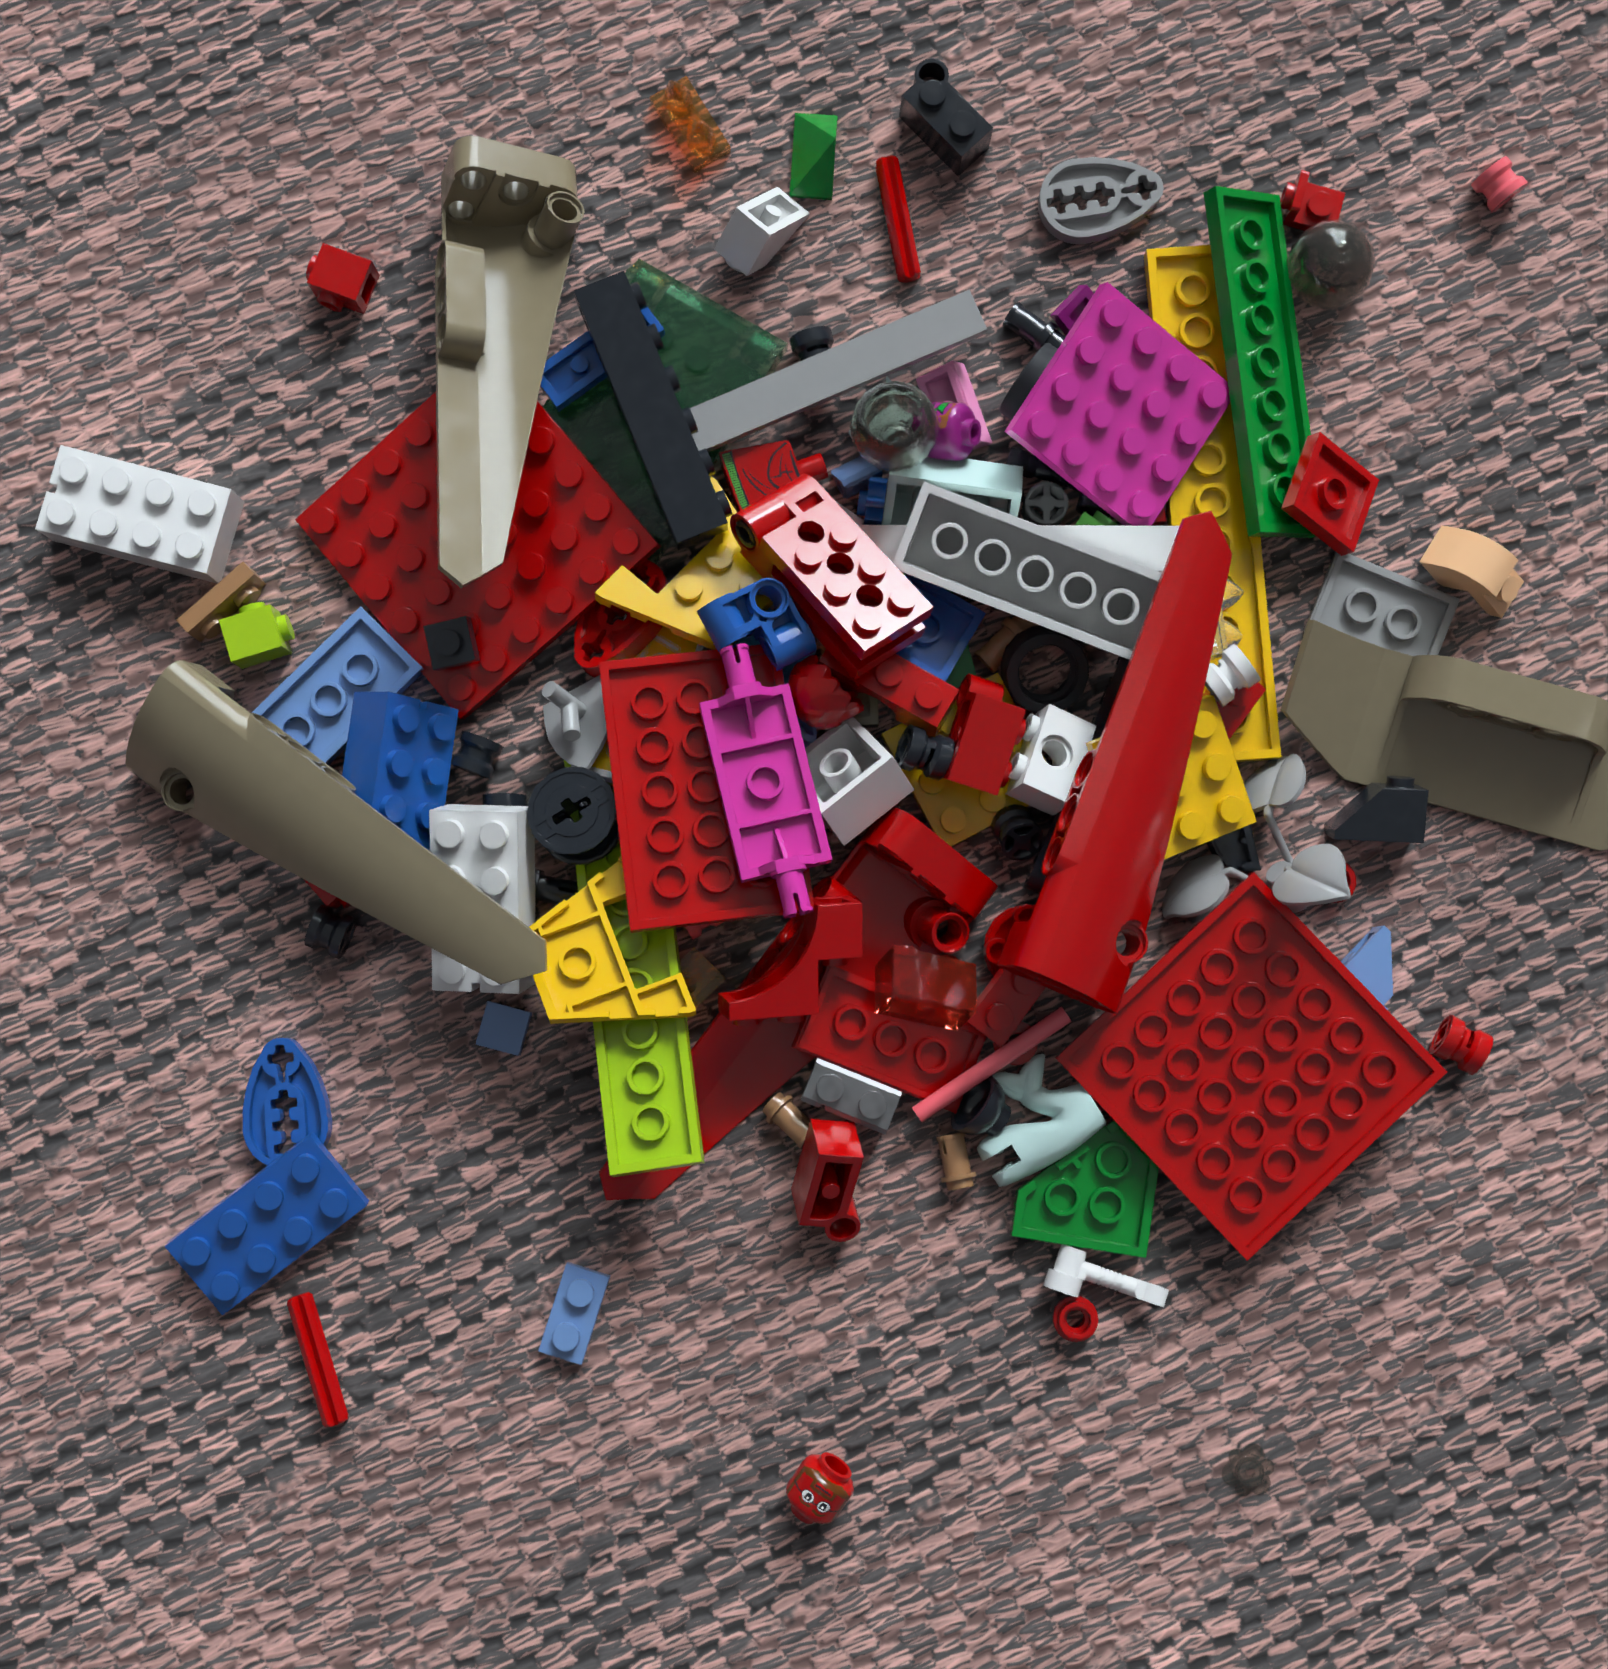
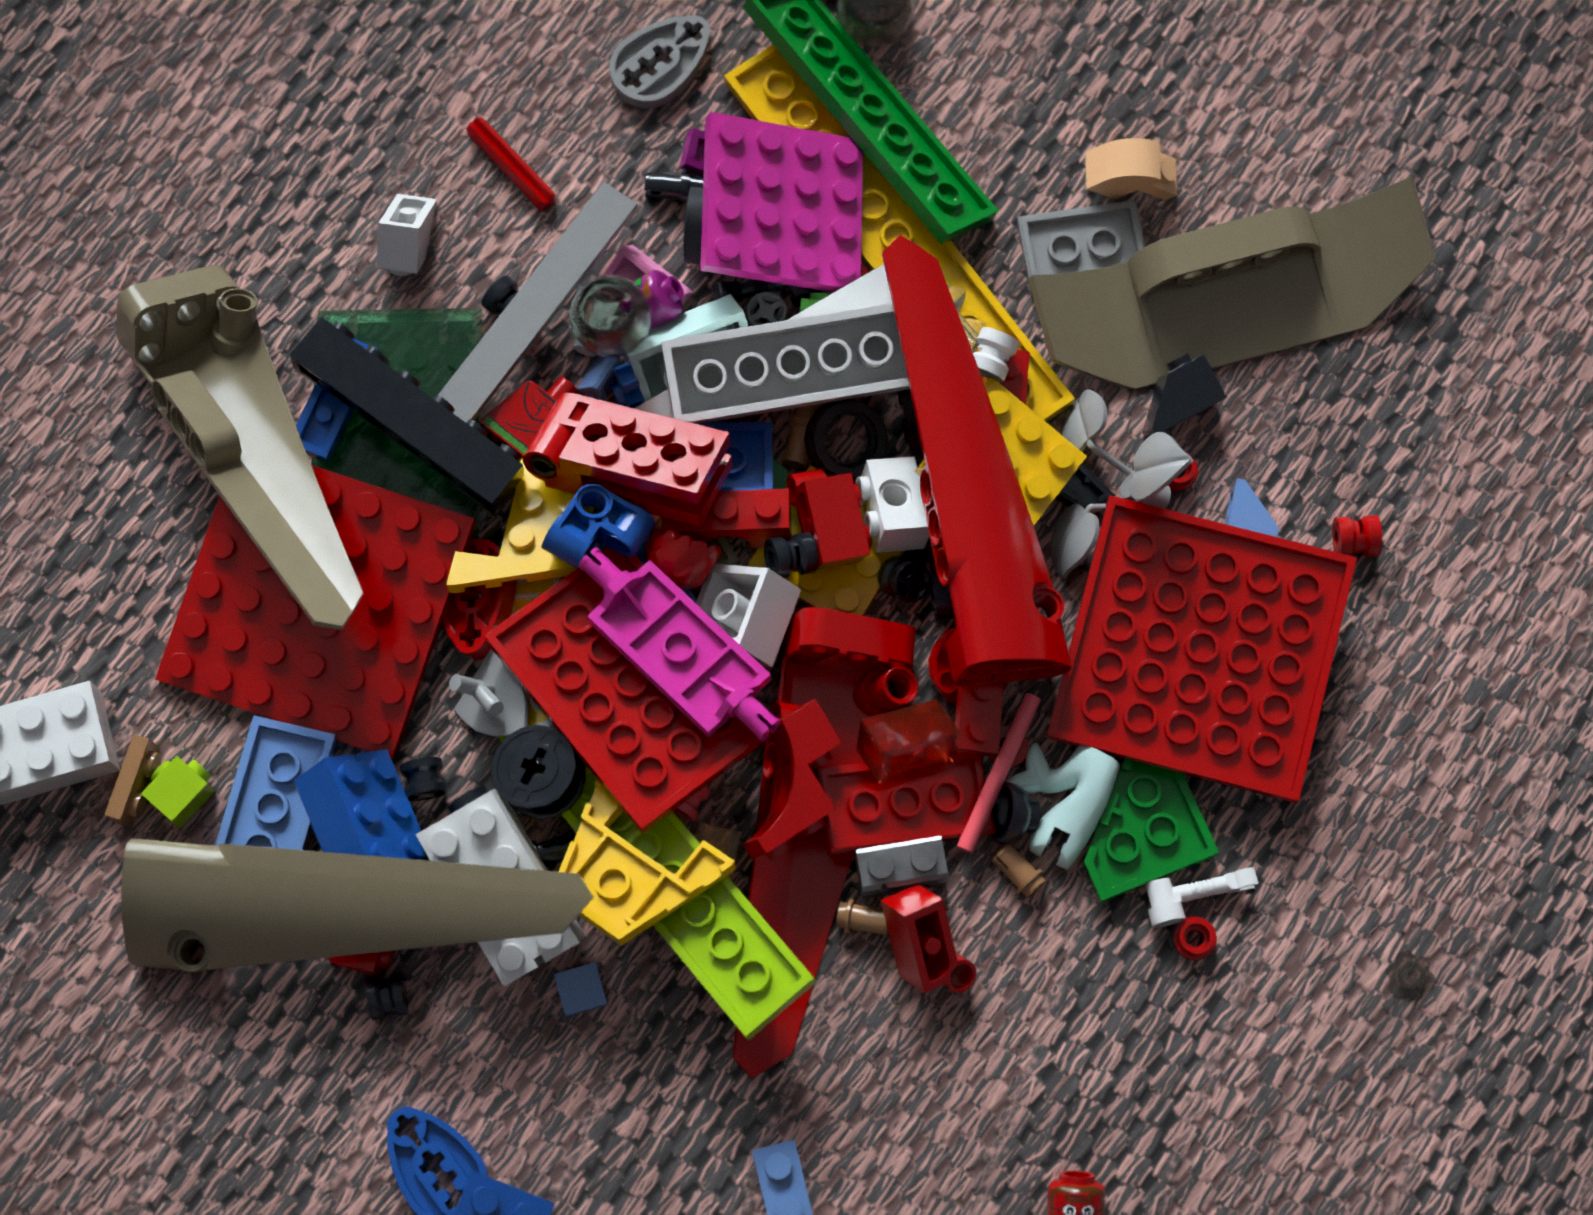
camera: 30 degrees left, 10 degrees down
red brick [306,243,380,314] -> none
black plate [423,616,480,671] -> none
clear orange tile [650,76,731,173] -> none
green slope [790,113,838,200] -> none
black hinge [899,58,993,176] -> none
red plate [1281,432,1379,556] -> none

